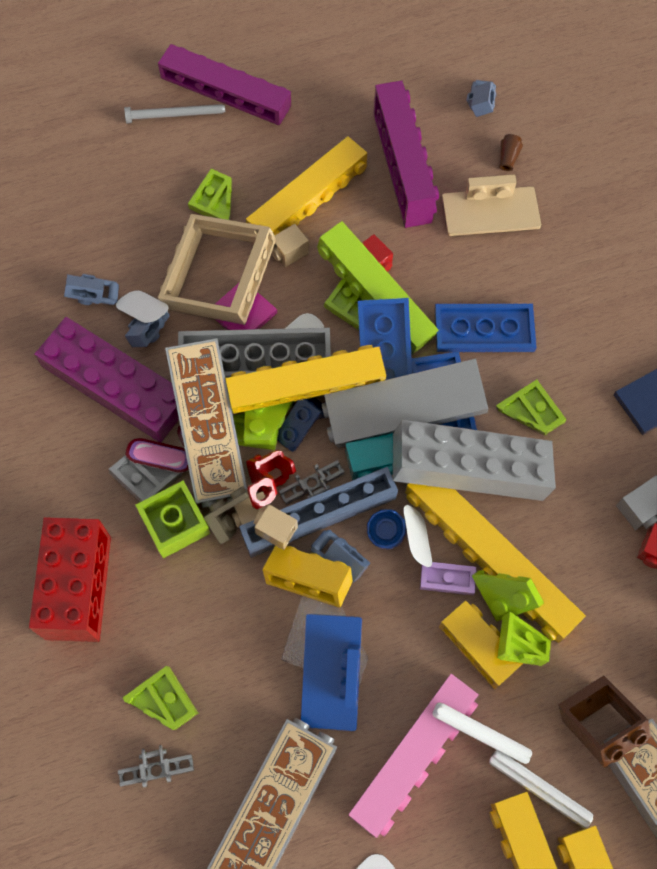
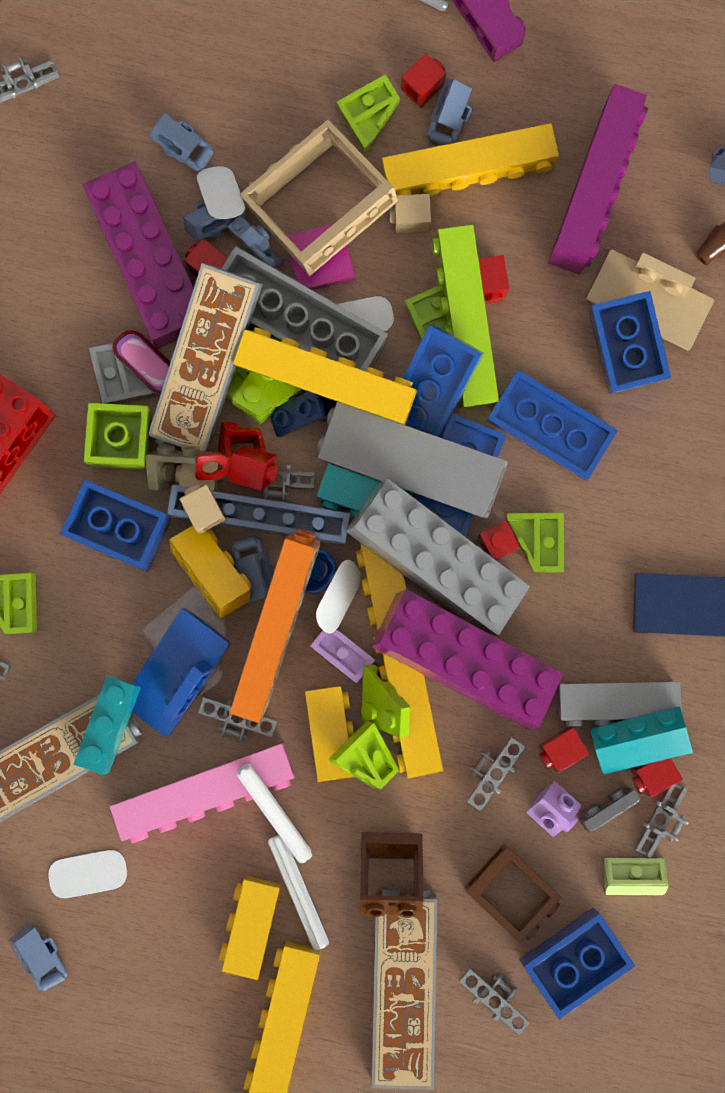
camera: 30 degrees right, 15 degrees up
none -> blue brick [60,479,171,572]
none -> teal brick [73,676,141,775]
none -> red brick [184,239,228,277]
none -> light grey piece [198,697,278,743]
none -> sand blue piece [228,215,283,268]
none -> red brick [228,446,278,491]
none -> orange brick [230,529,321,723]
none -> magenta brick [371,589,563,729]
none -> red brick [401,53,446,108]
none -> sand blue piece [426,78,472,145]
none -> light grey piece [467,737,525,811]
none -> red brick [477,521,520,560]
none -> blue brick [588,291,671,394]

